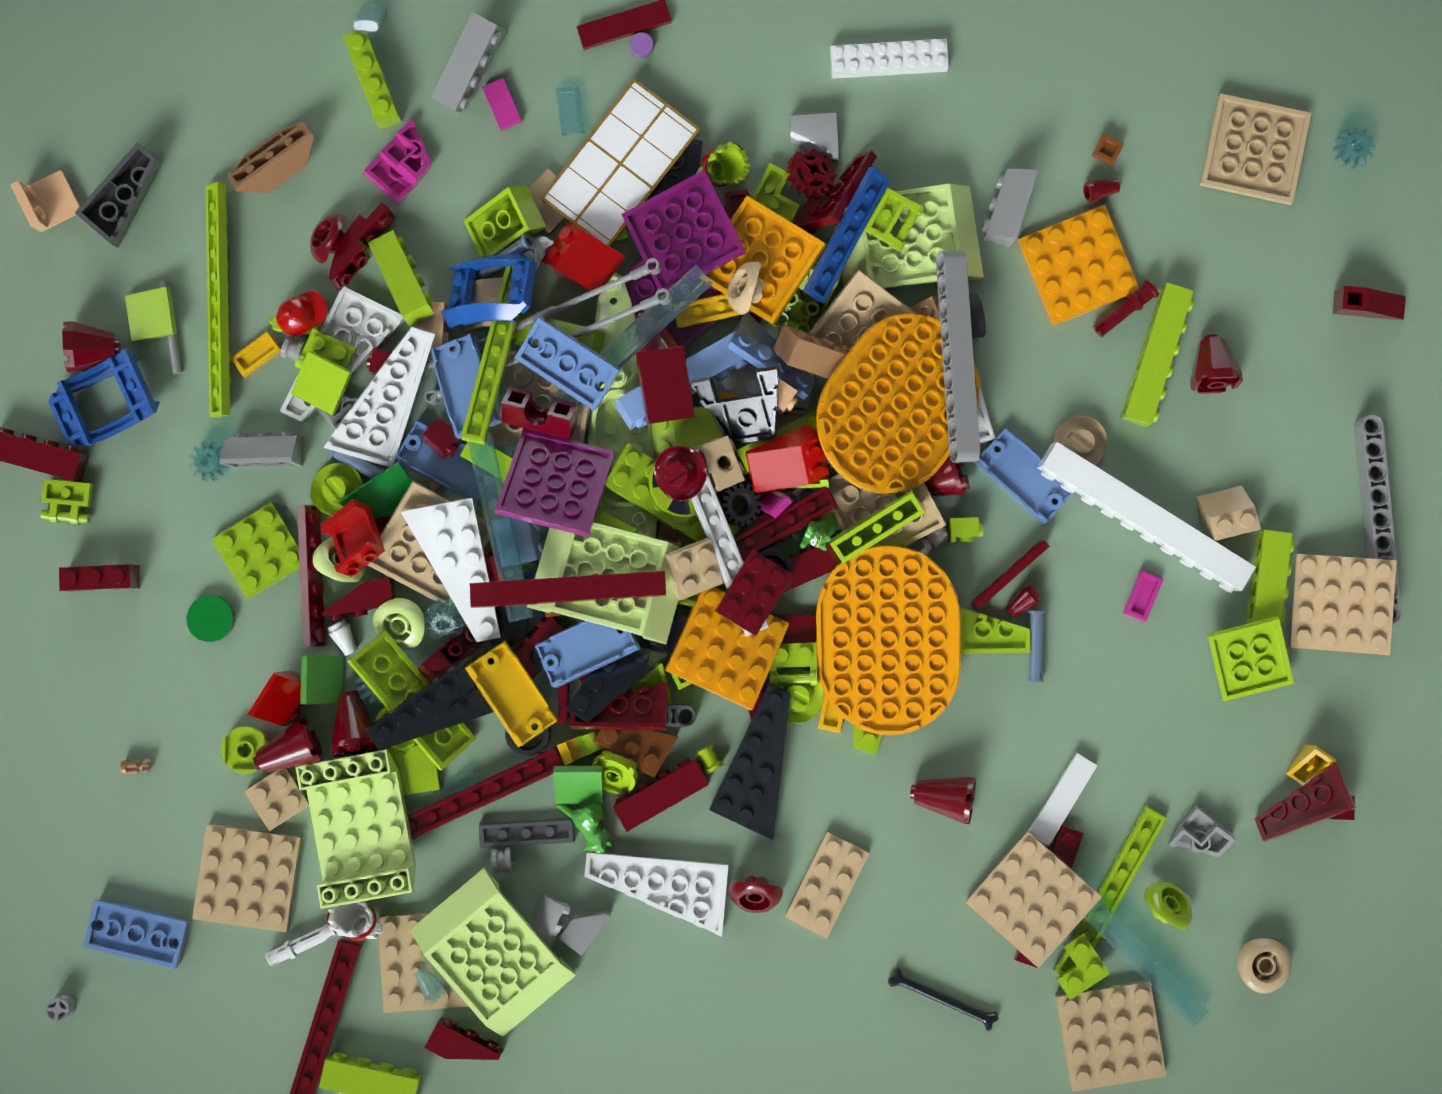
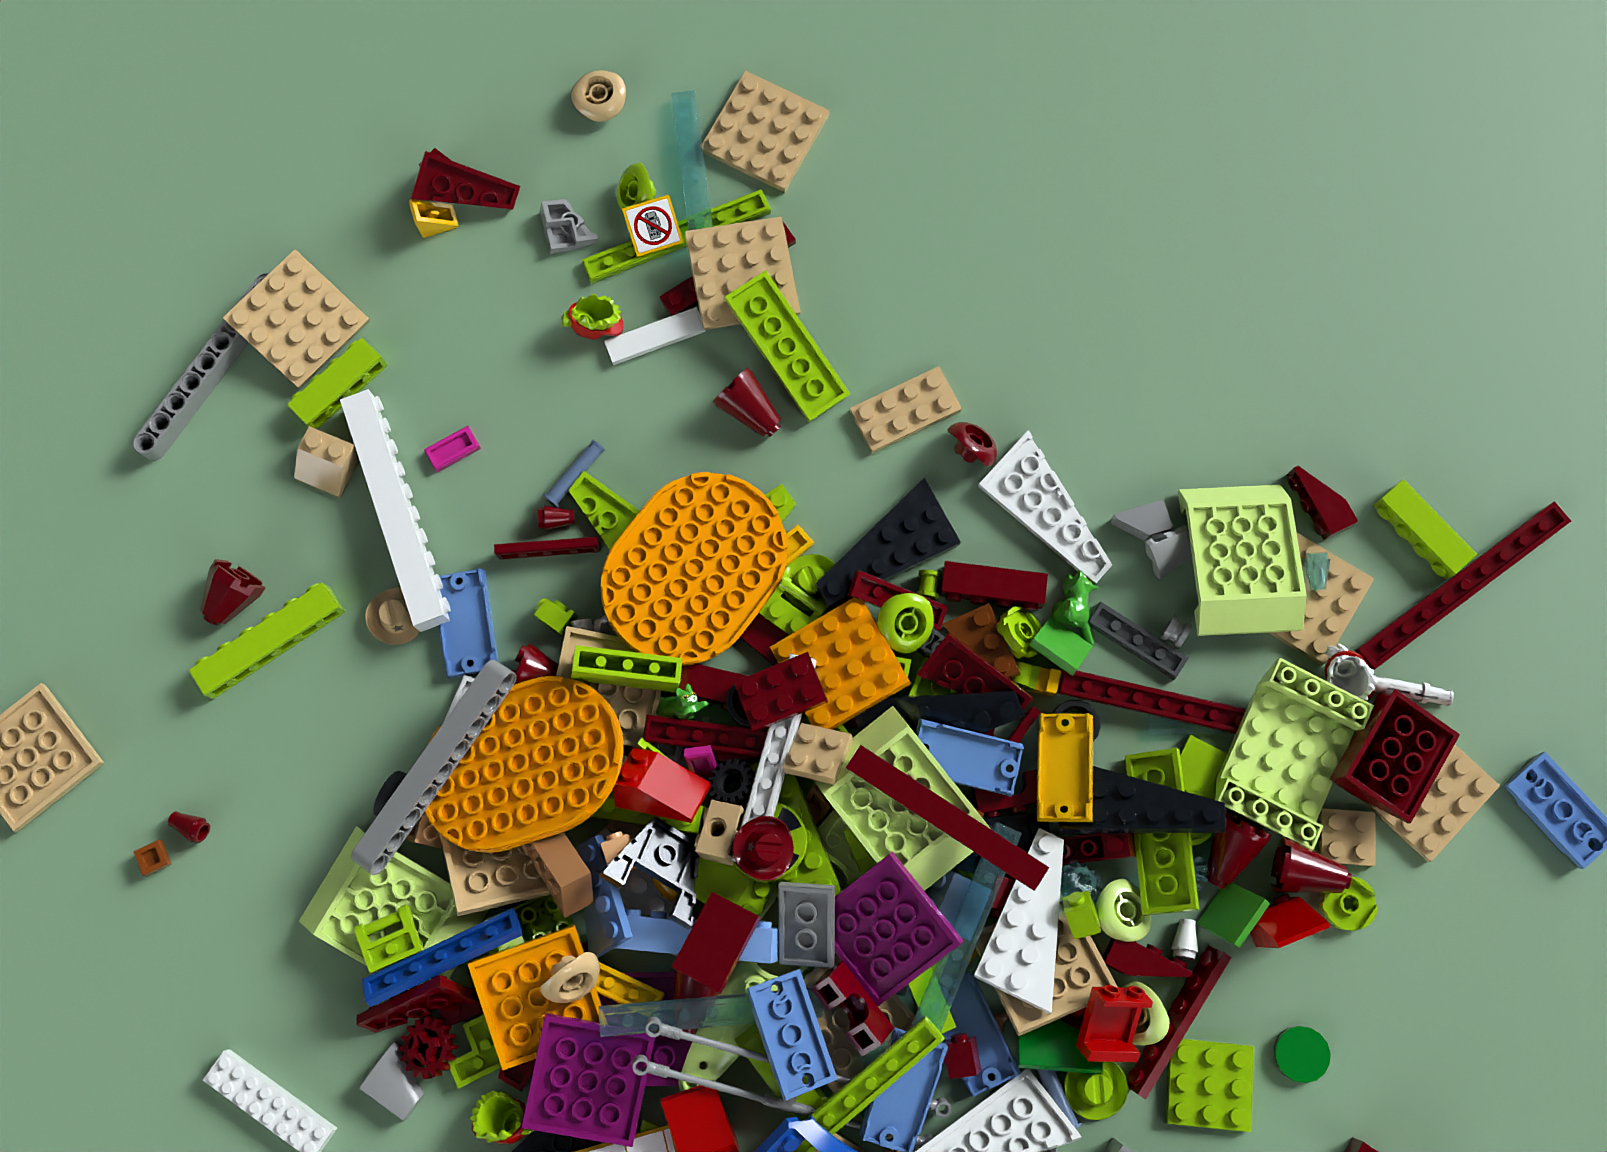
camera: 140 degrees left, 10 degrees down
medium nougat piece [121,759,151,775] -> none
black piece [888,968,999,1031] -> none
light grey slope [981,168,1038,248] -> none
light orange plate [1017,205,1139,326] -> none
lime plate [1056,932,1110,1000] -> none
dark red pin [1093,280,1159,338] -> none
lime plate [1206,616,1294,702] -> none
dark red slope [1333,286,1406,320] -> none
none -> lime hair [561,294,624,340]
none -> piece [622,194,684,257]
none -> lime plate [724,270,850,423]
none -> light grey tile [778,882,835,968]
none -> dark red plate [847,570,948,631]
none -> lime hat [877,593,934,653]
none -> lime brick [1062,890,1101,940]
none -> dark red slope [1330,689,1460,824]

